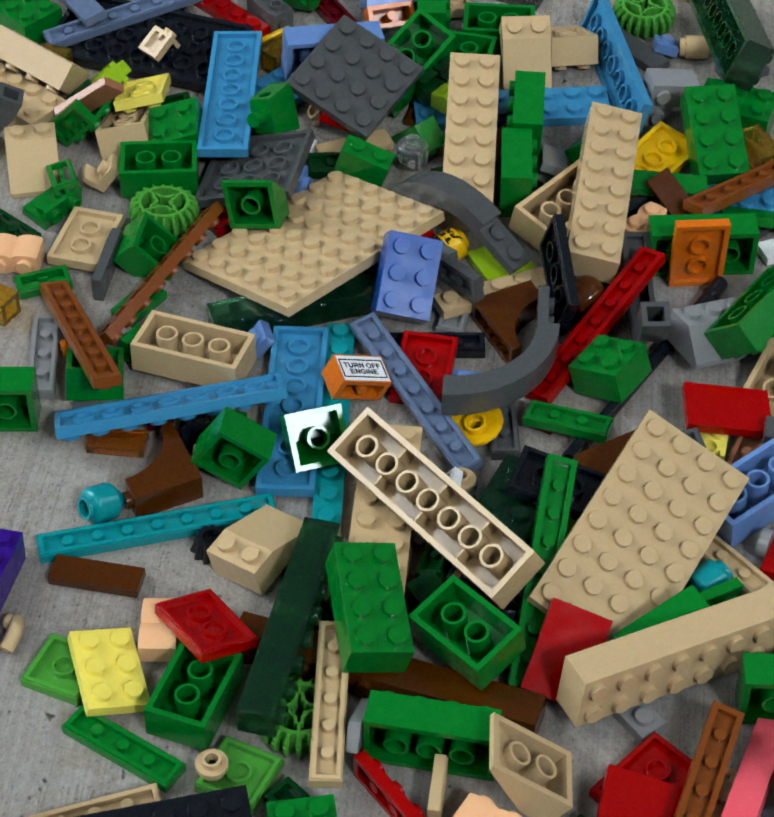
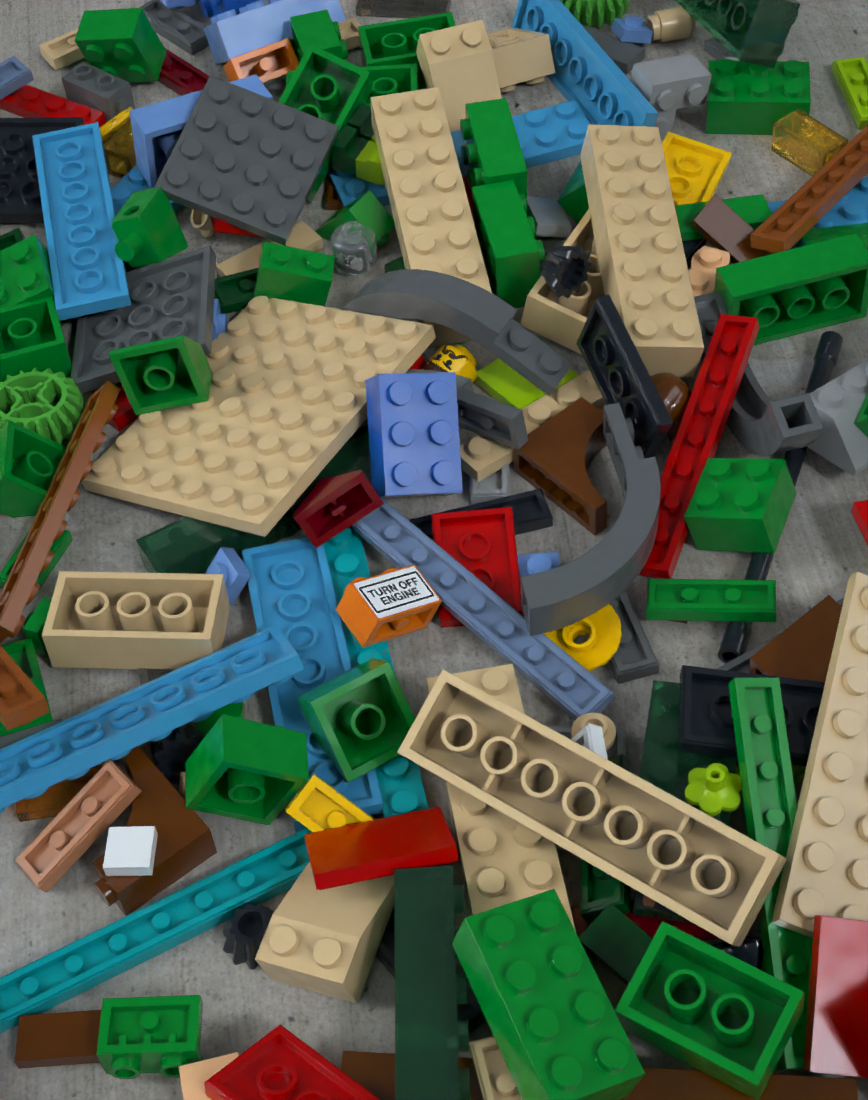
camera: 10 degrees left, 5 degrees up
teal head [77,482,124,524] -> none
orange plate [667,218,731,287] -> none
green brick [680,84,750,185] -> none
none -> nougat tile [15,759,142,893]
none -> green bracket [96,995,204,1079]
none -> white tile [103,826,158,876]
none -> yellow plate [285,773,376,833]
none -> dark red slope [293,470,384,548]
none -> red tile [304,806,459,890]
none -> black piece [542,246,592,298]
none -> lime plant [685,763,742,816]

